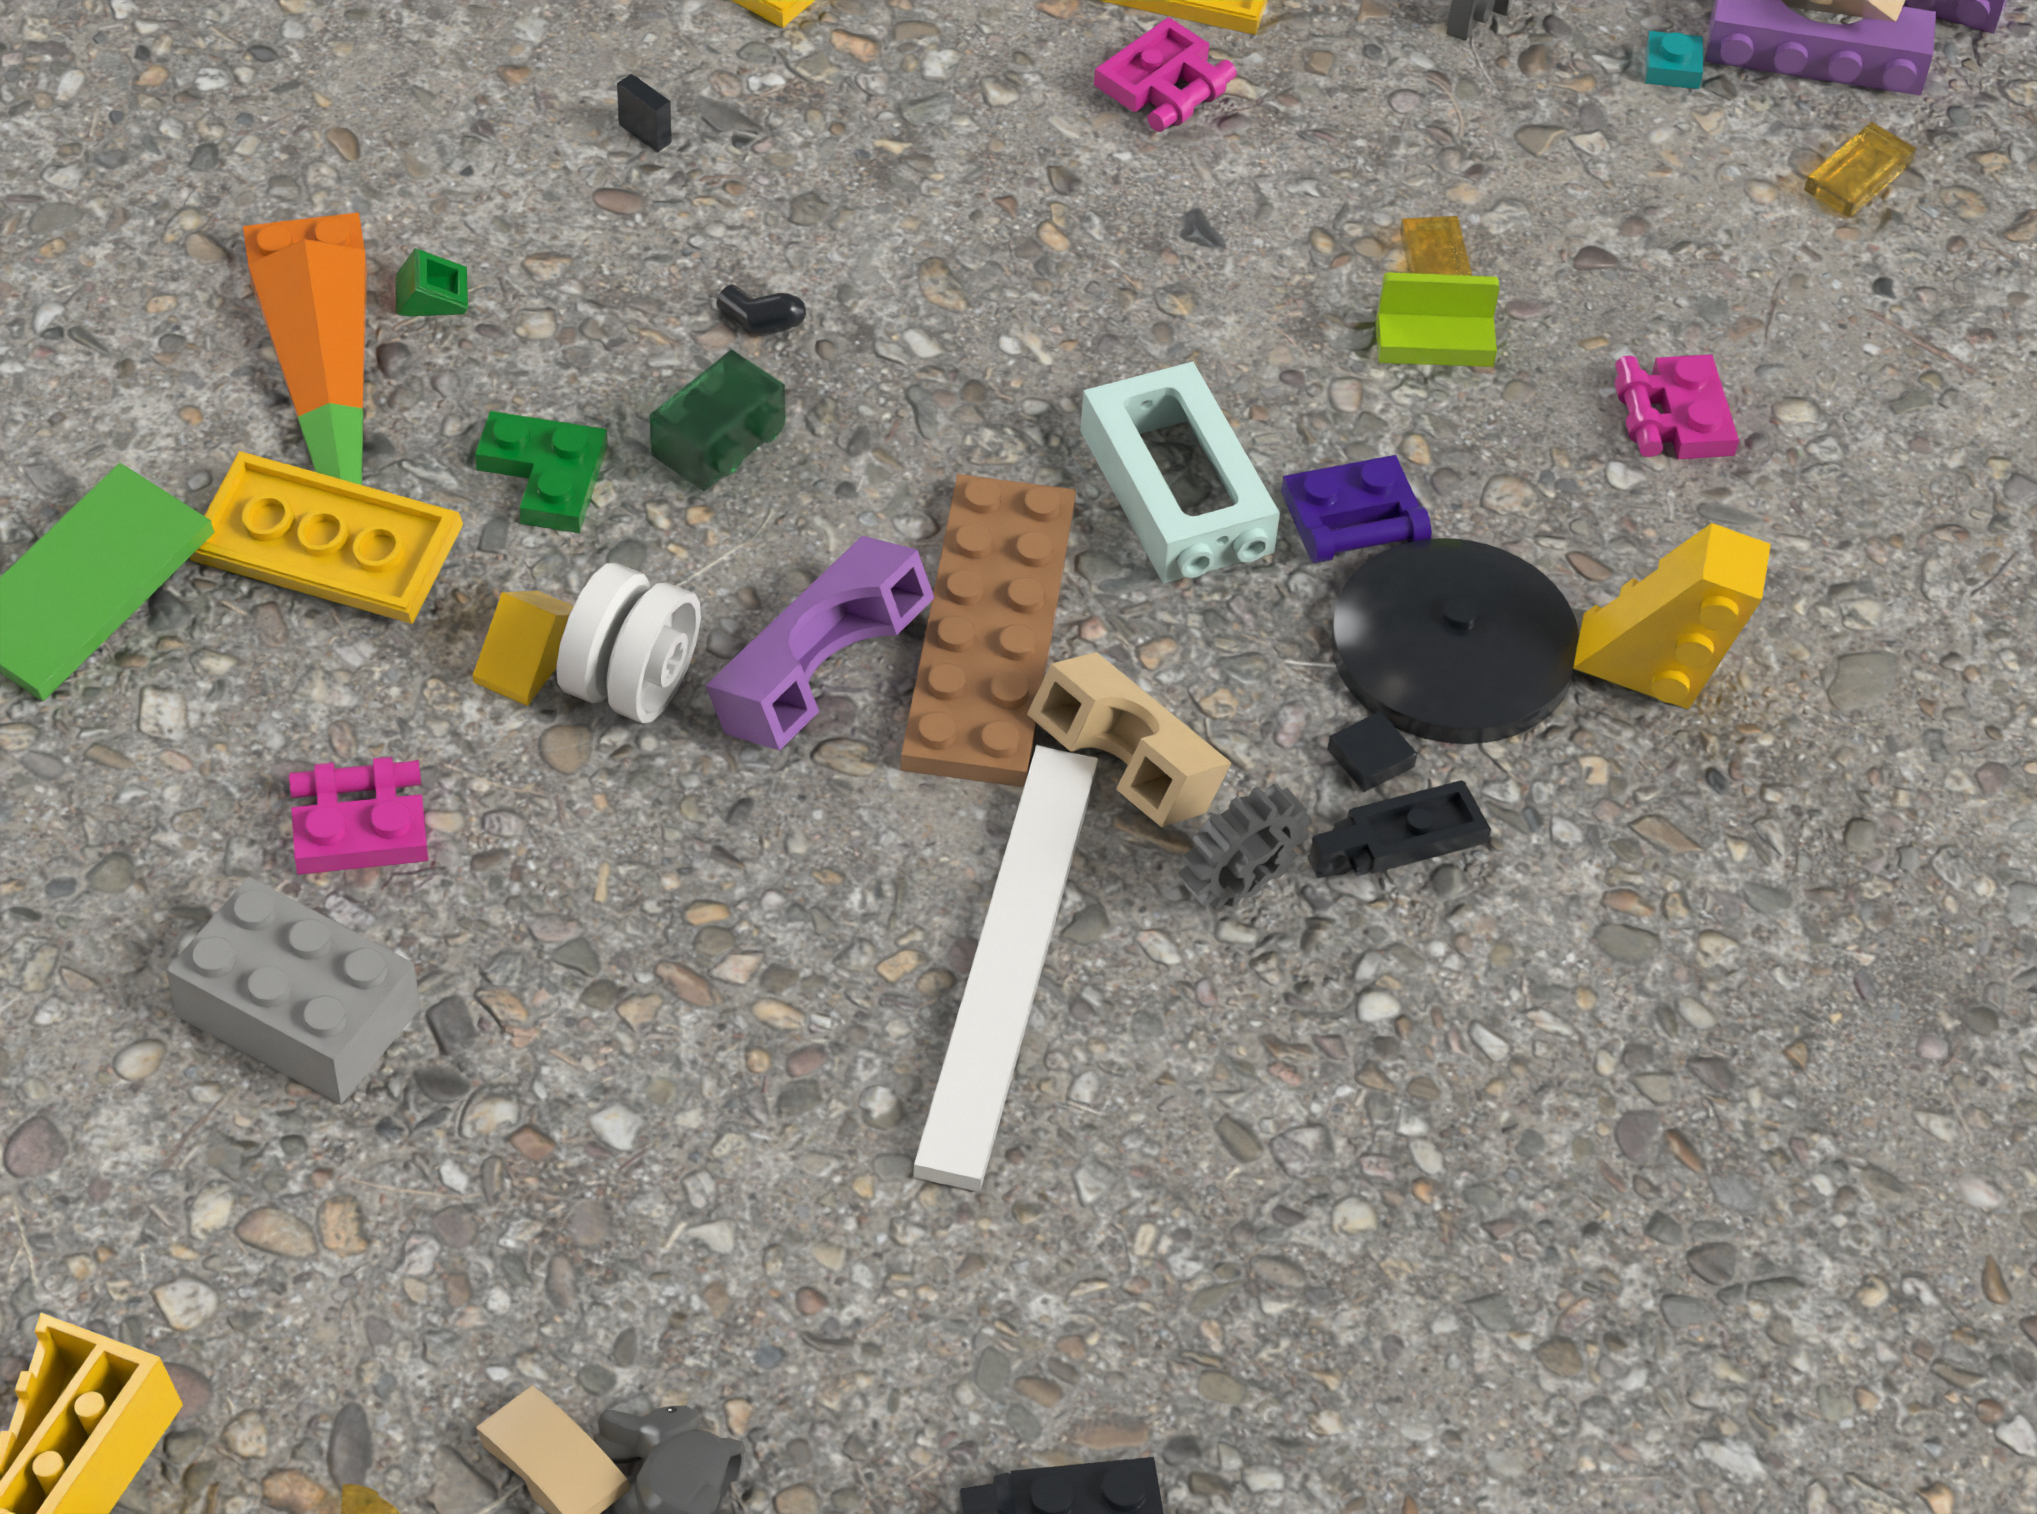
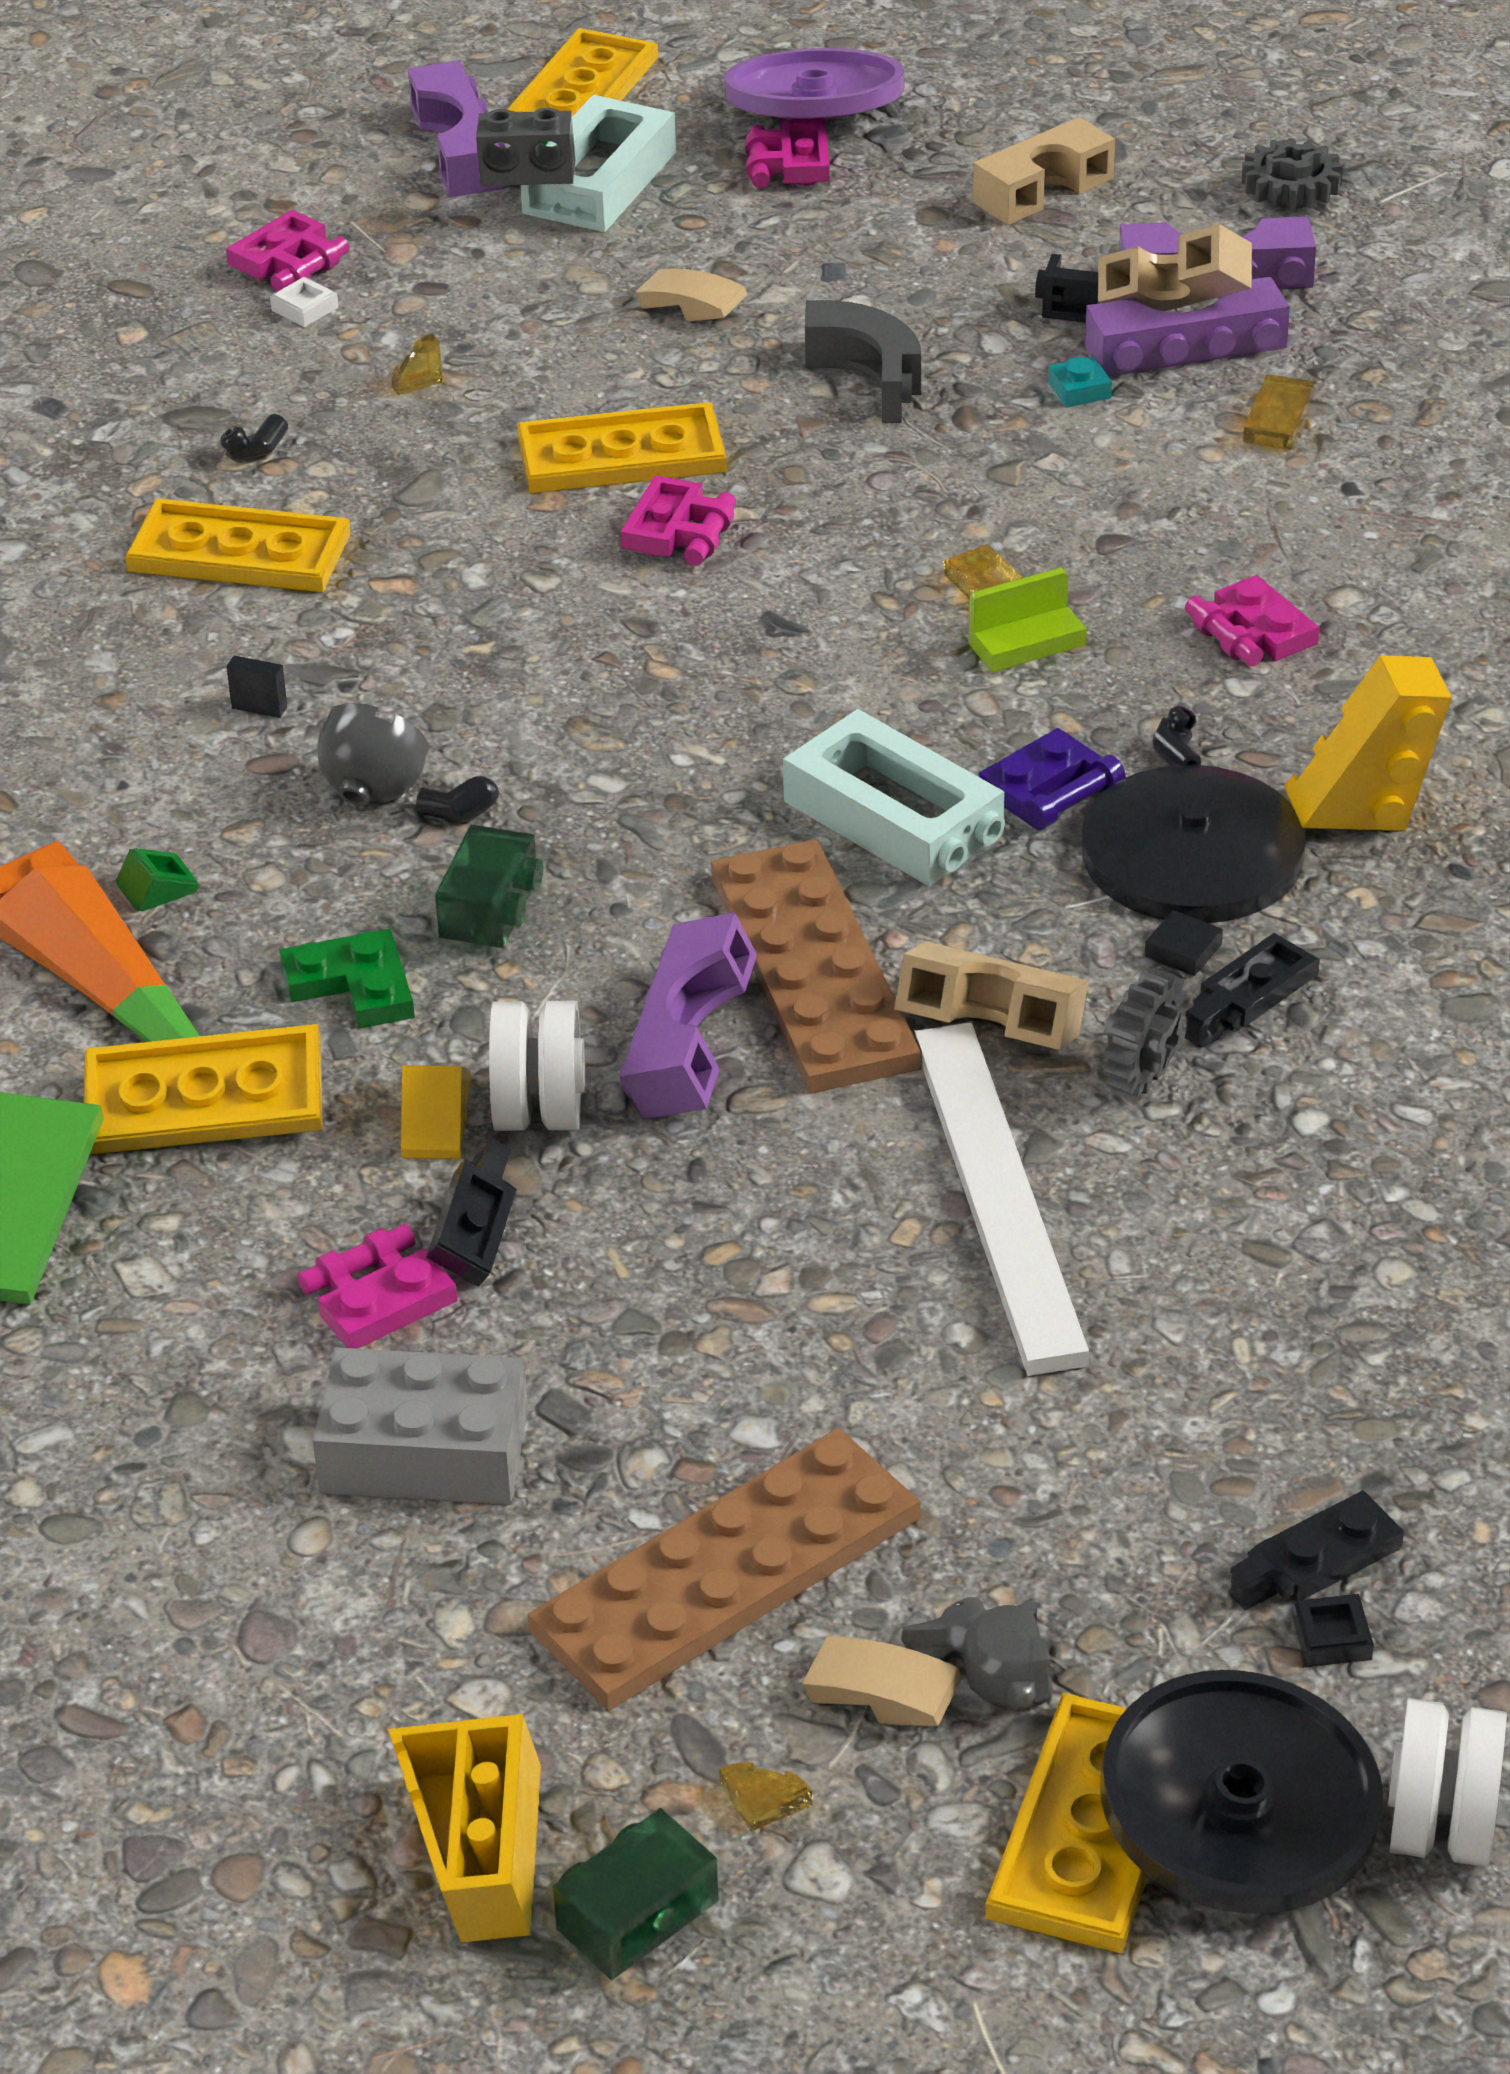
camera: 20 degrees left, 10 degrees down
none -> dark grey cylinder [317,703,429,806]
none -> black hinge [426,1138,517,1287]
none -> medium nougat plate [527,1427,921,1711]
none -> black arm [1152,706,1201,766]

